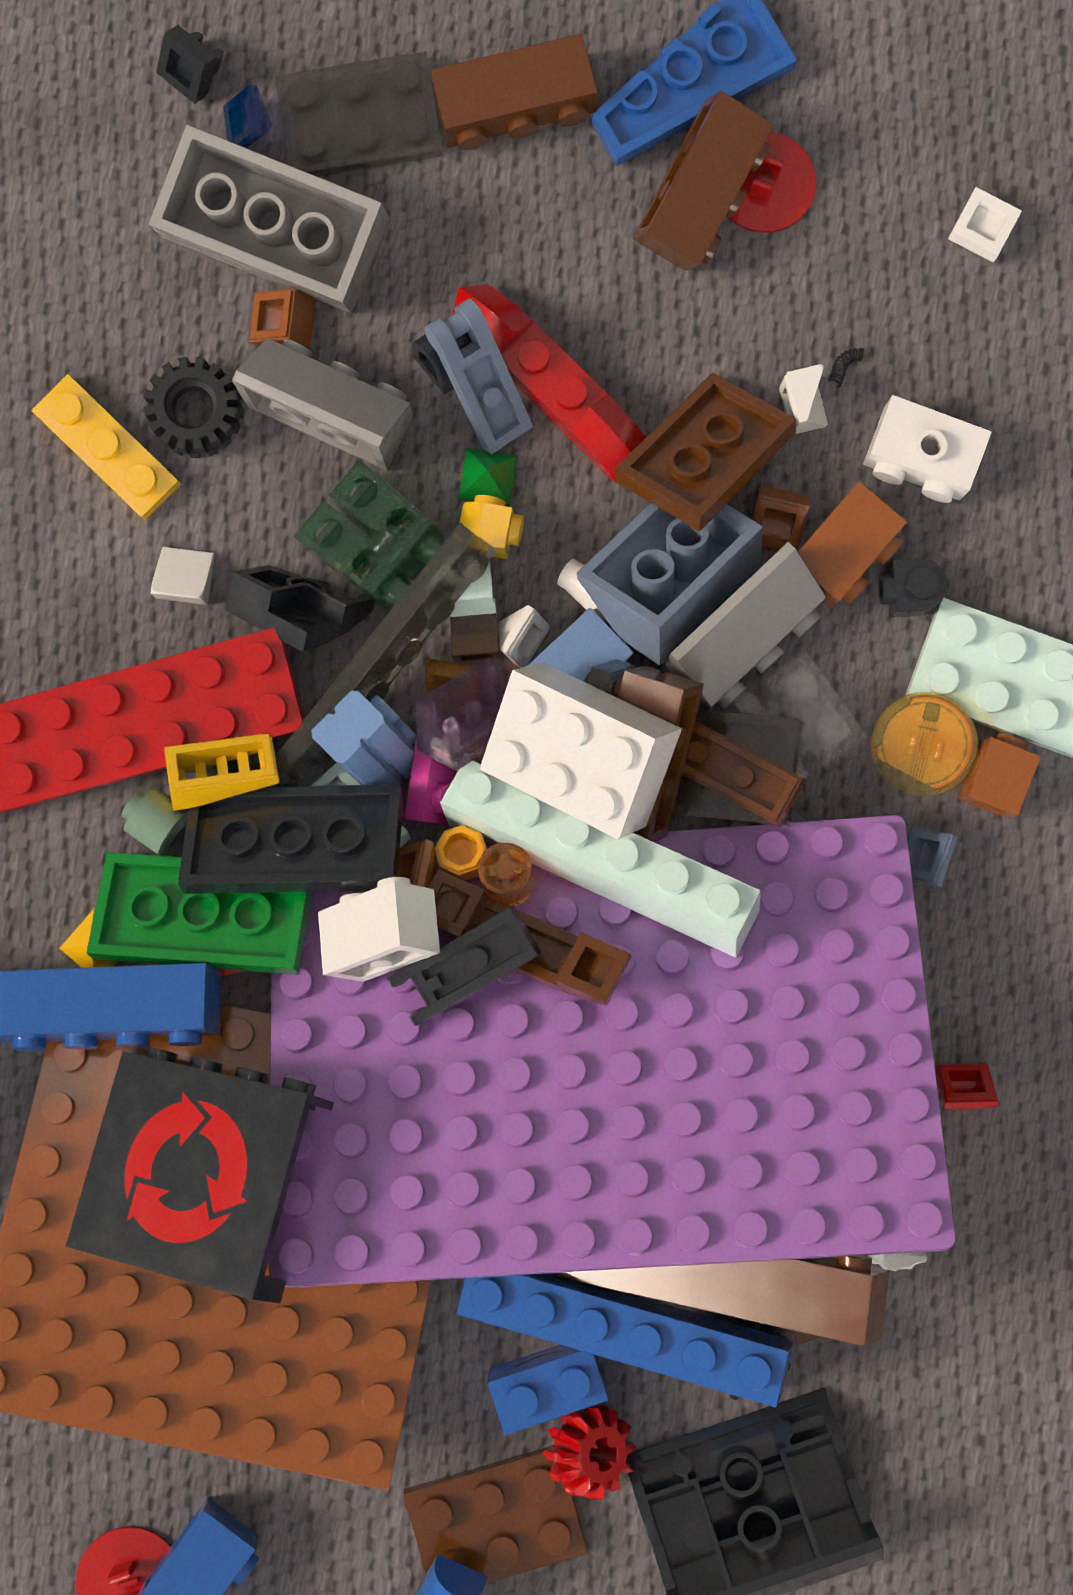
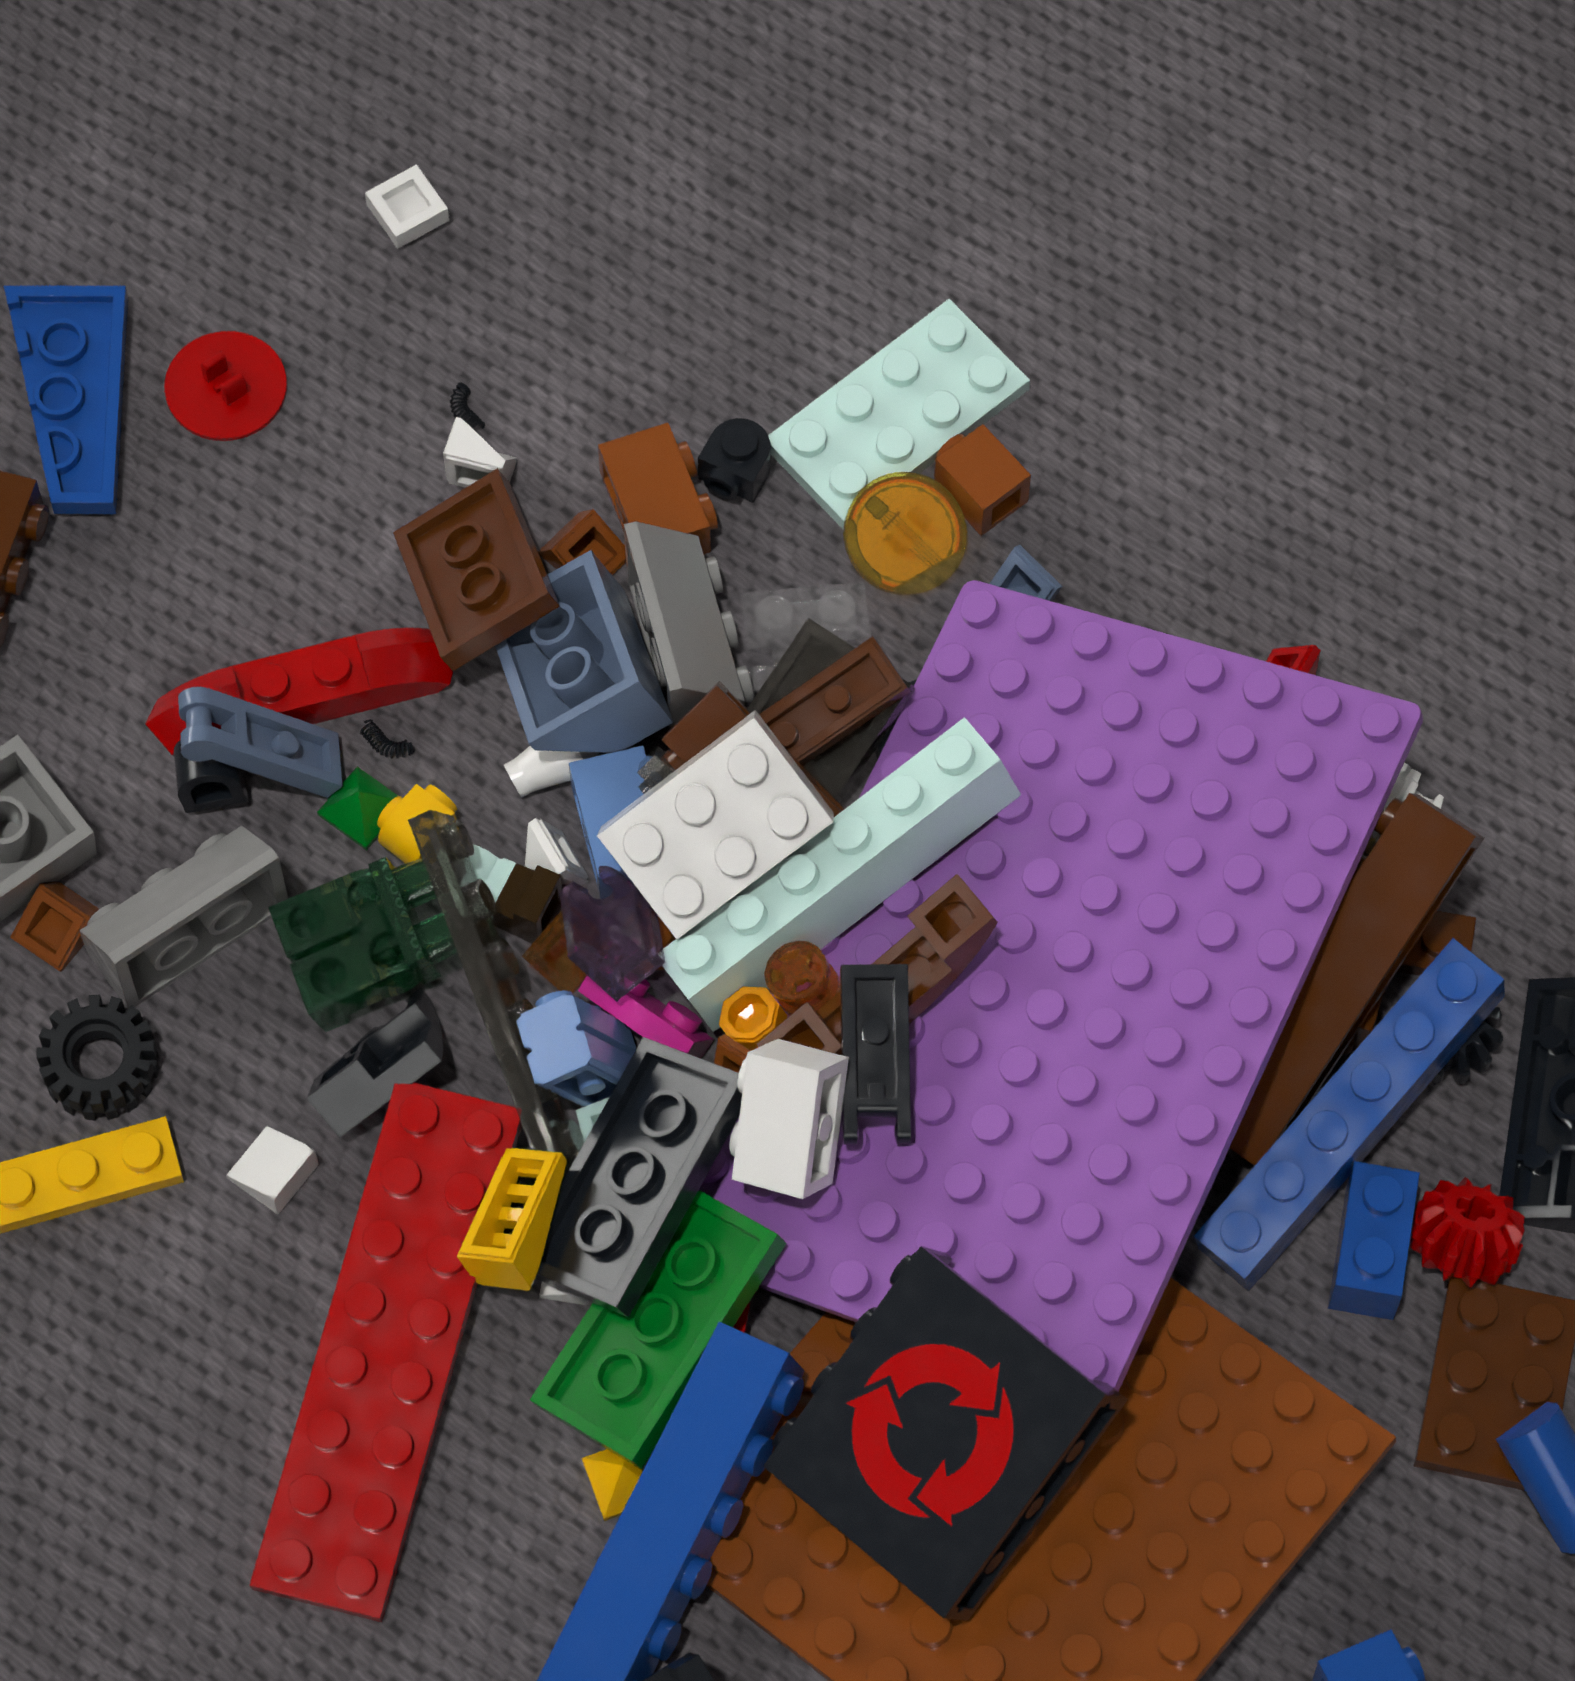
camera: 65 degrees left, 20 degrees down
sand green plate [121,788,188,856] -> none
reddish brown brick [632,91,774,270] -> none
white brick [863,395,991,503] -> none
none -> black leg [360,719,414,759]

